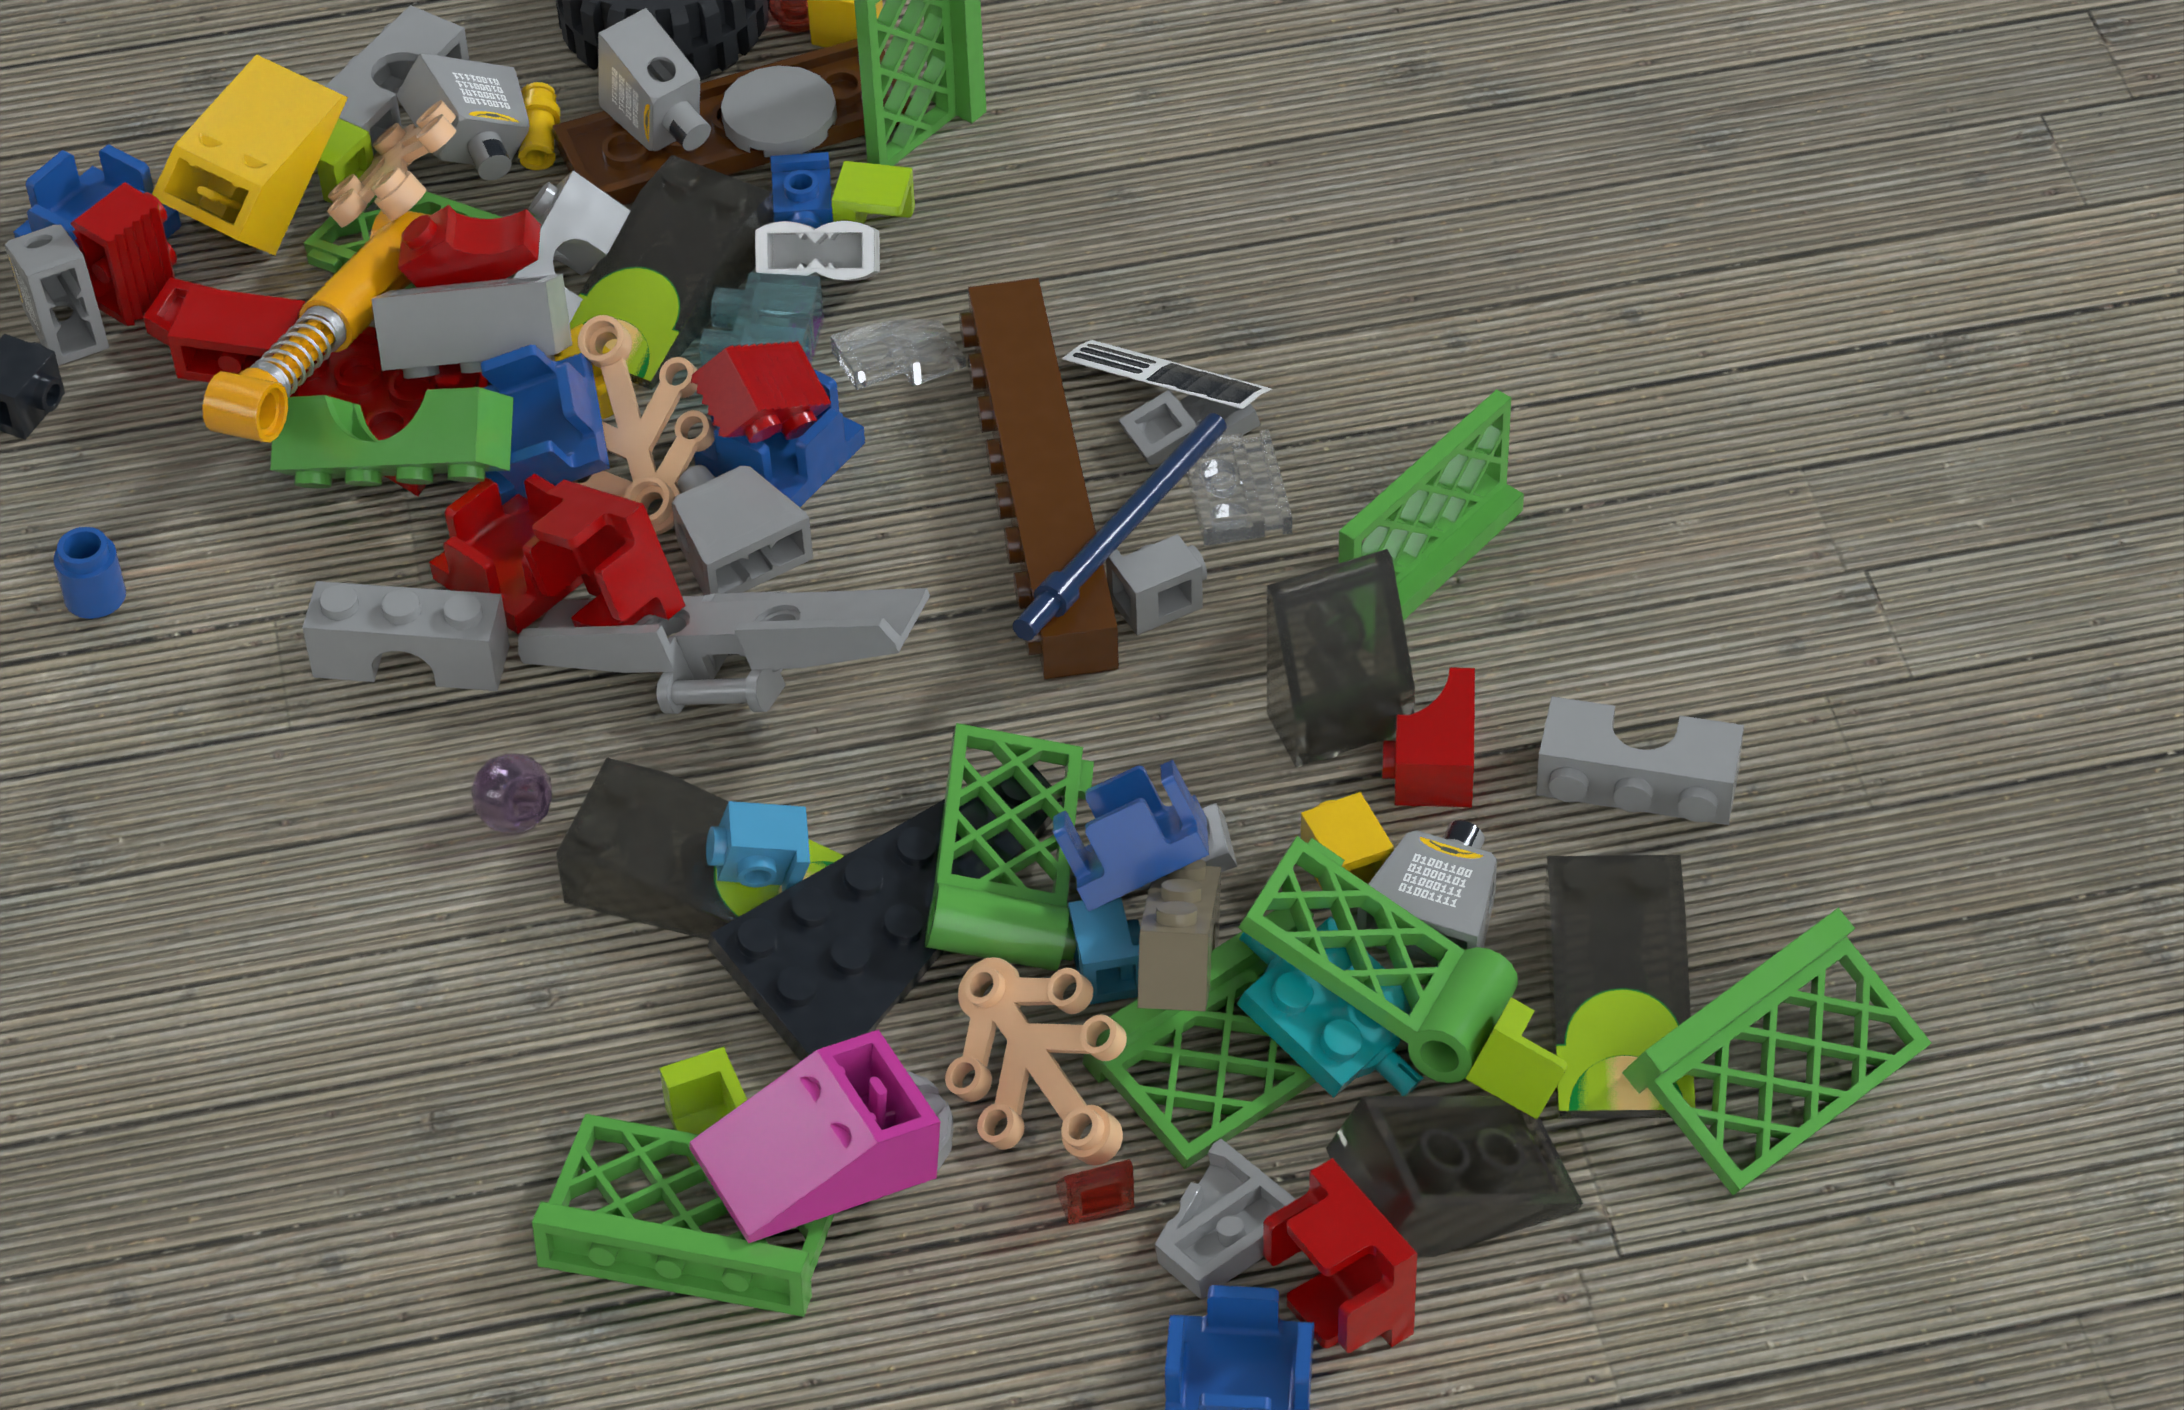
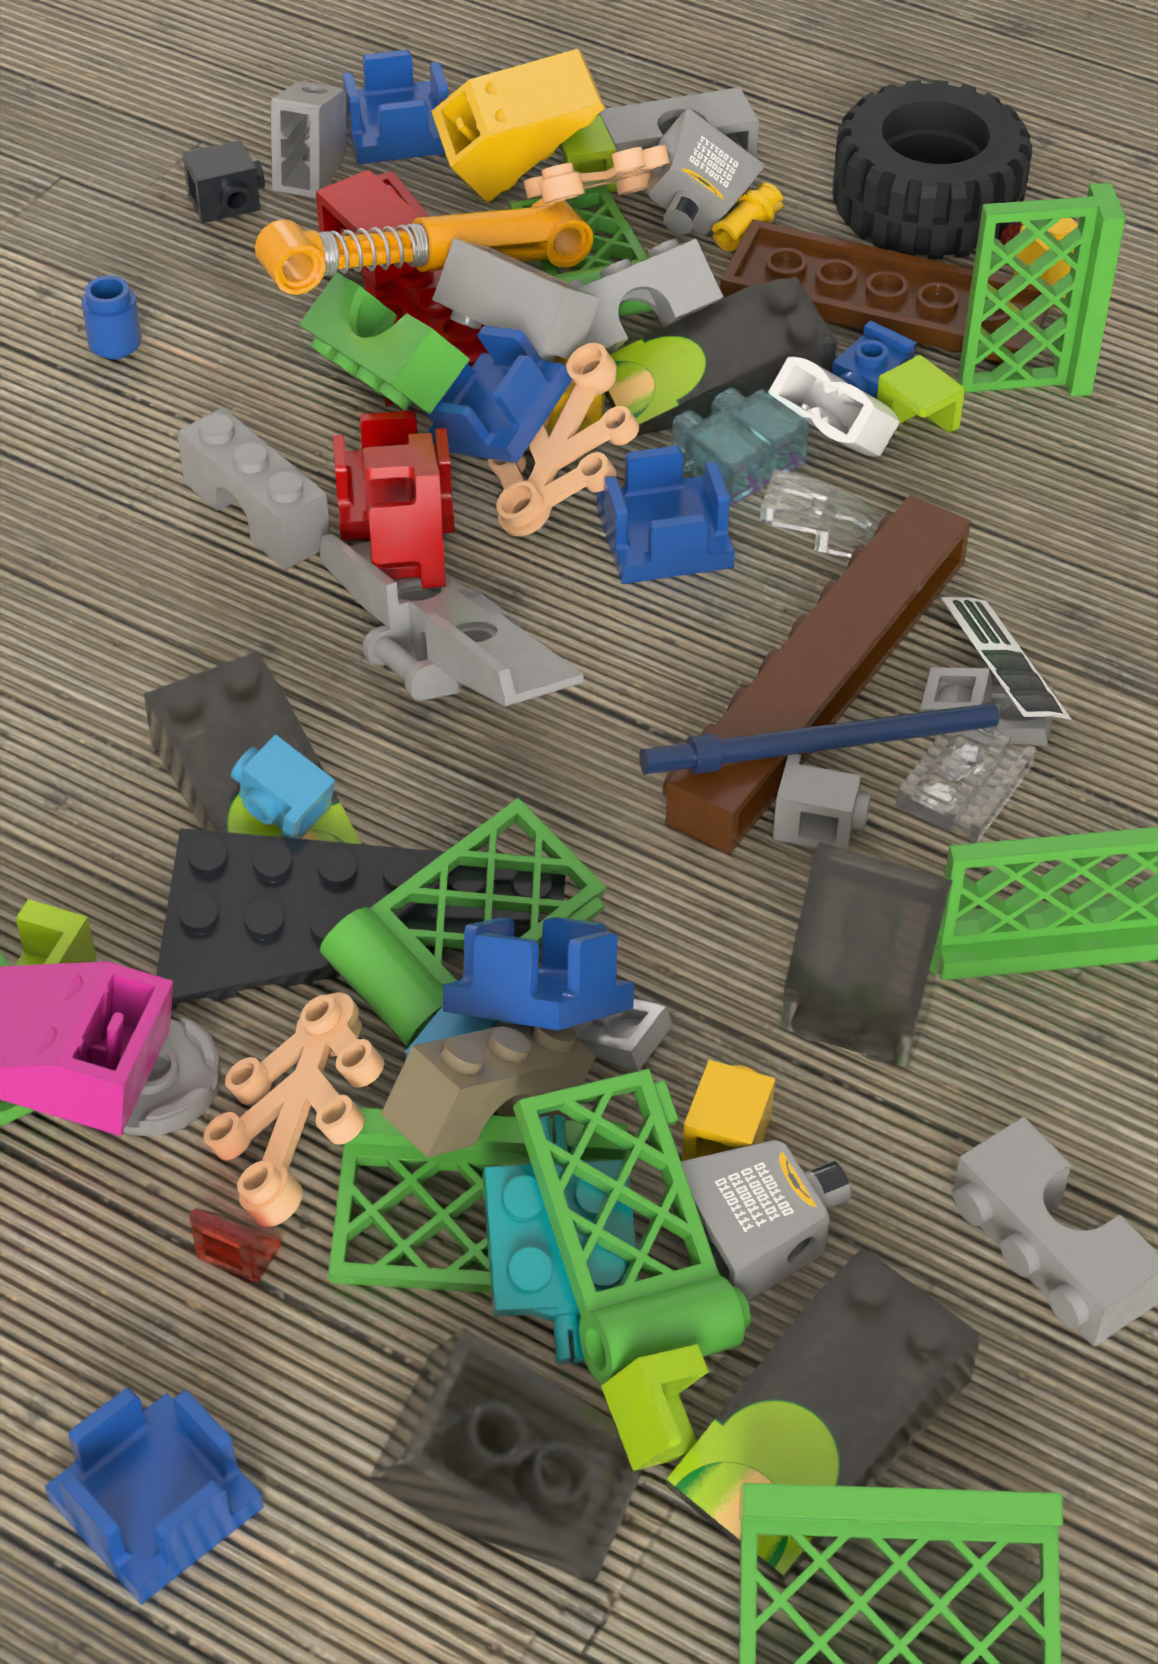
camera: 40 degrees right, 0 degrees up
red brick [70,182,177,326] -> none
red arch [398,205,541,288] -> none
clear purple piece [471,753,553,834] -> none
light grey torso [598,8,711,151] -> none
light grey torso [672,465,813,595] -> none
red brick [691,340,831,443] -> none
light grey tile [721,65,837,157] -> none
light grey wing [1155,1139,1296,1300] -> none
red panel [1263,1158,1417,1353] -> none
red arch [1382,667,1475,808] -> none

